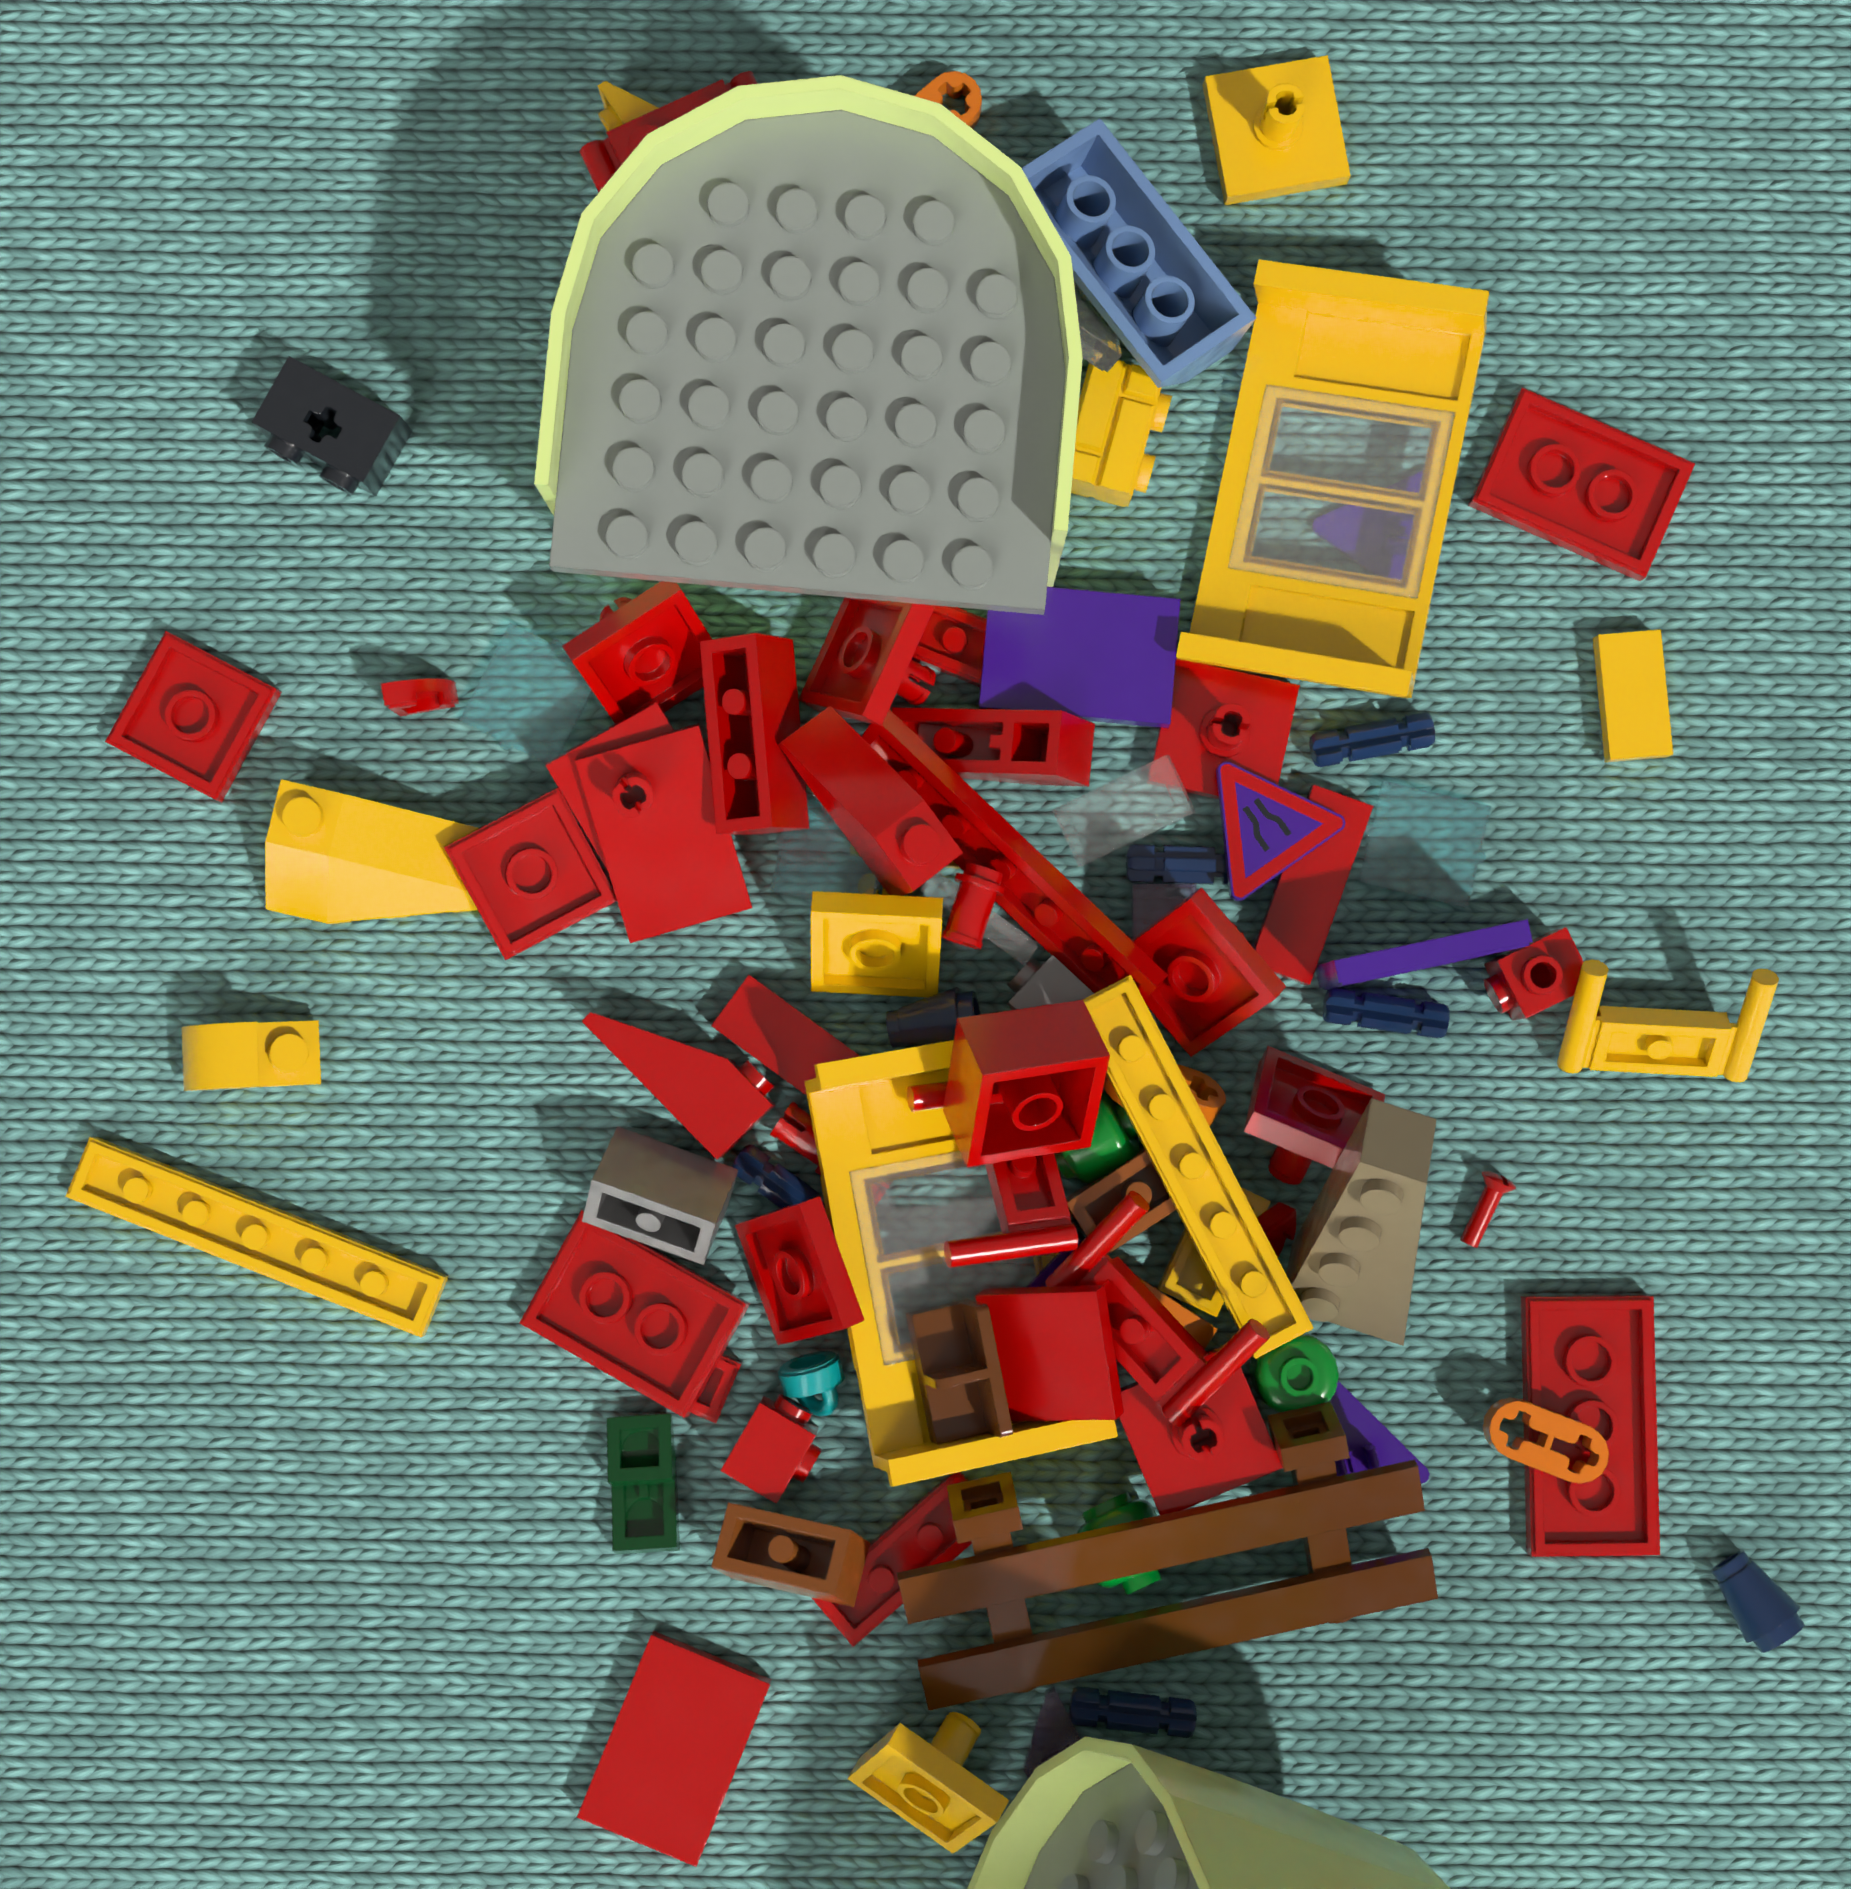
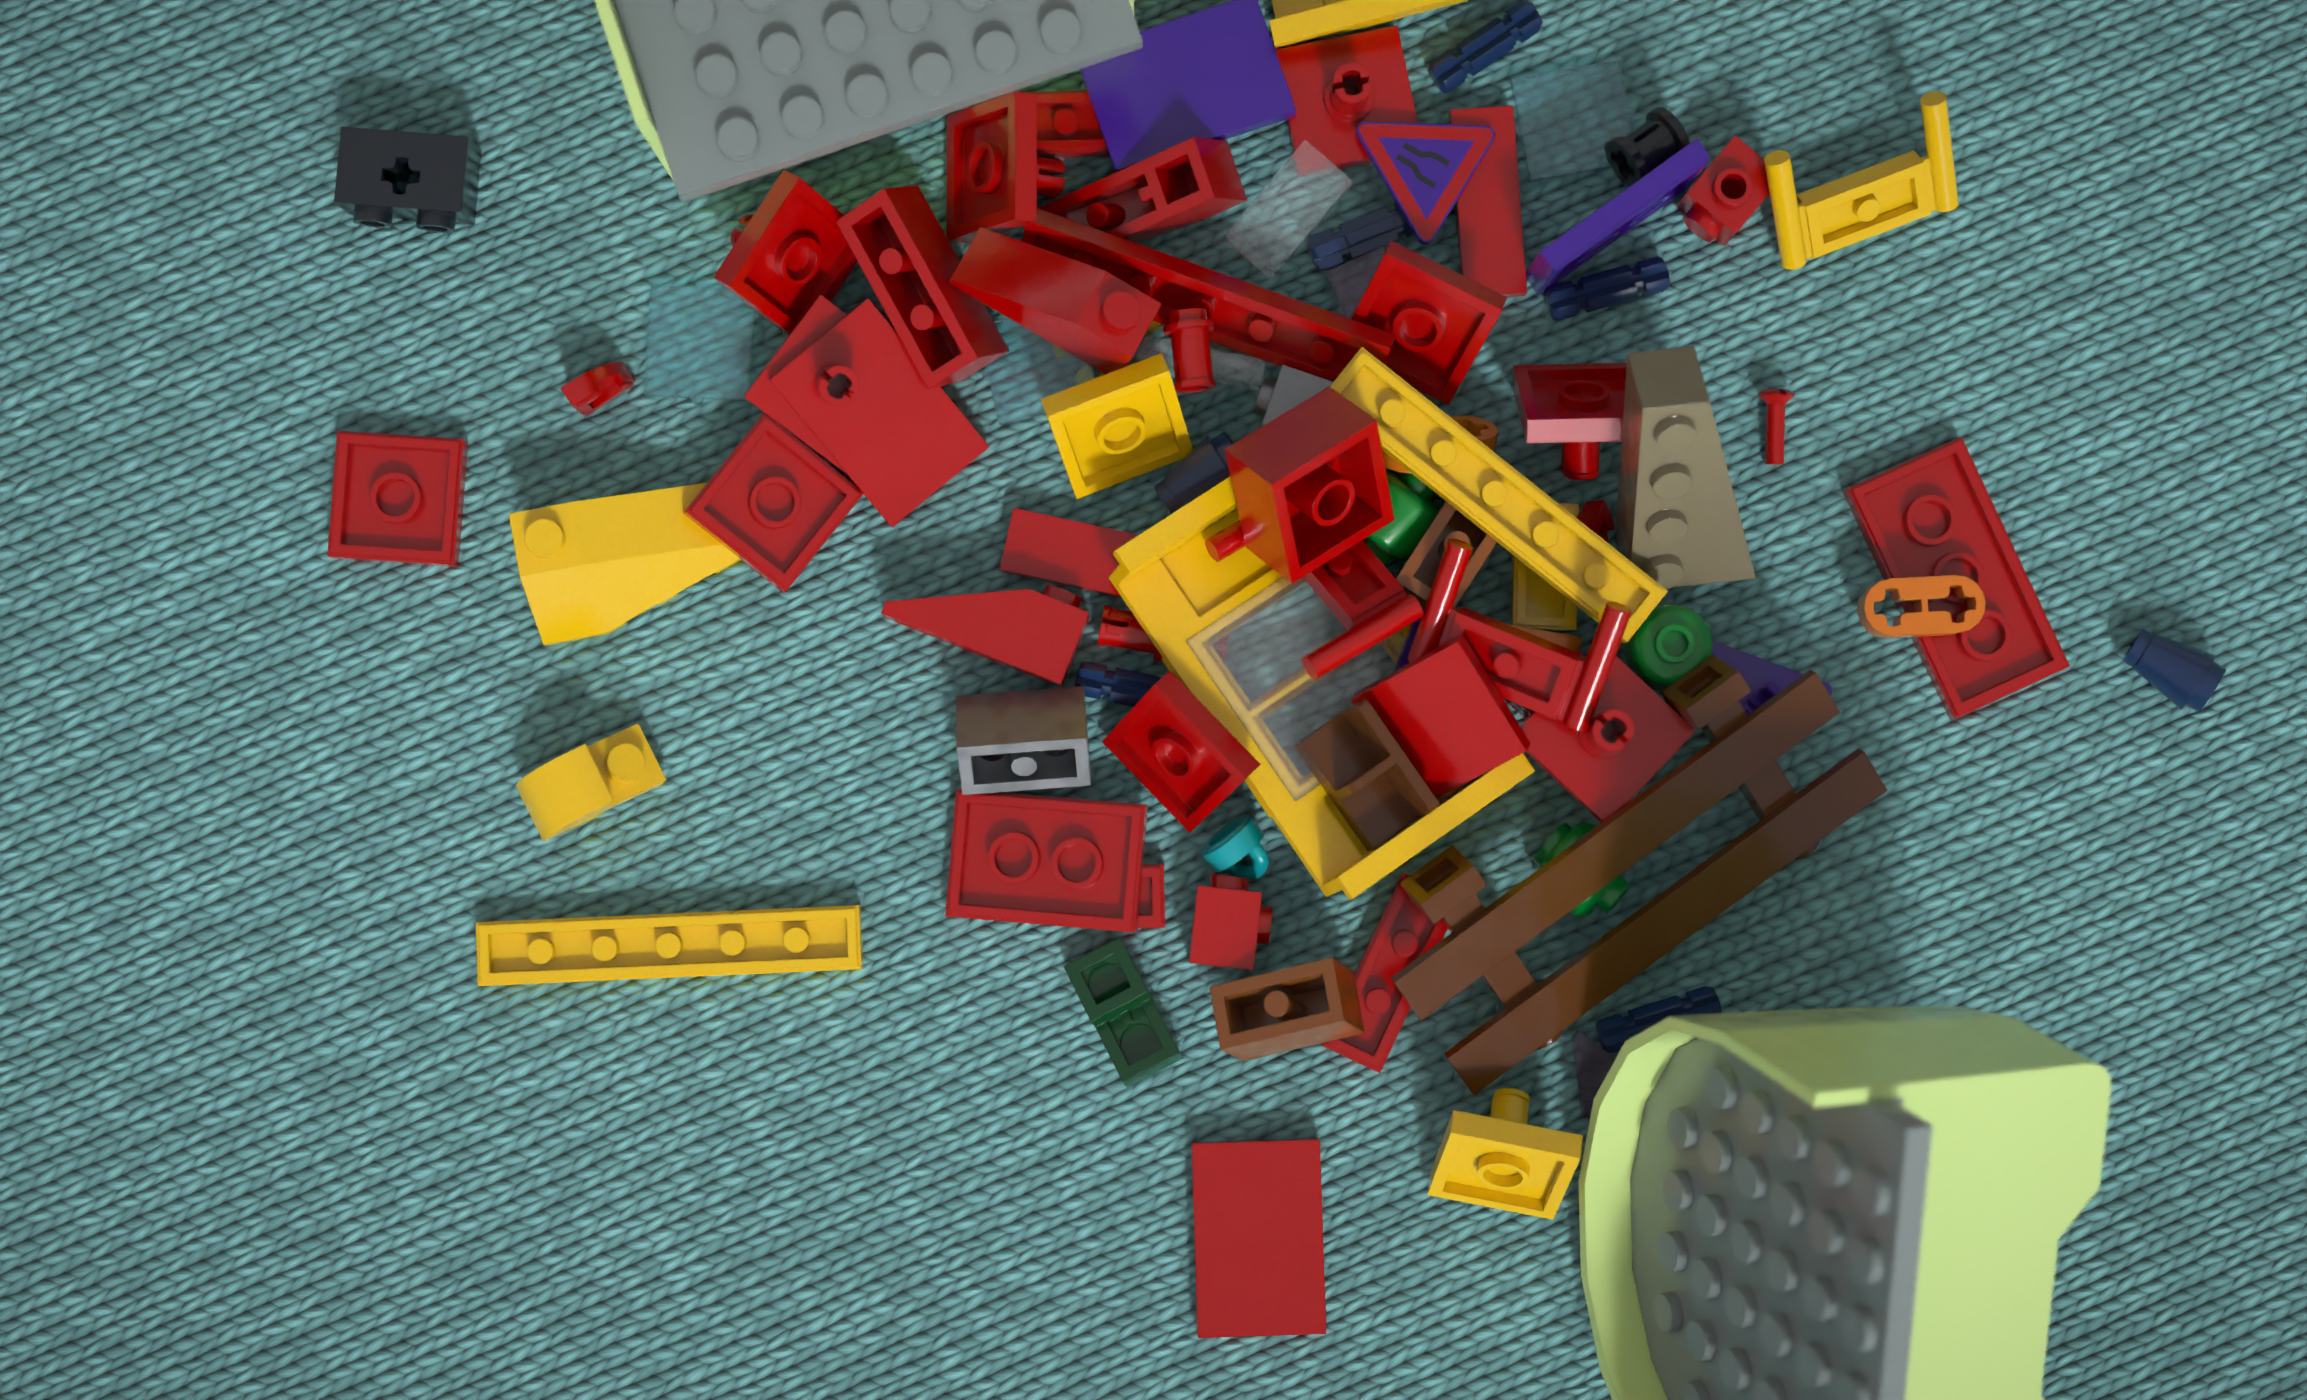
camera: 25 degrees left, 0 degrees up
none -> black bush [1604,107,1690,187]

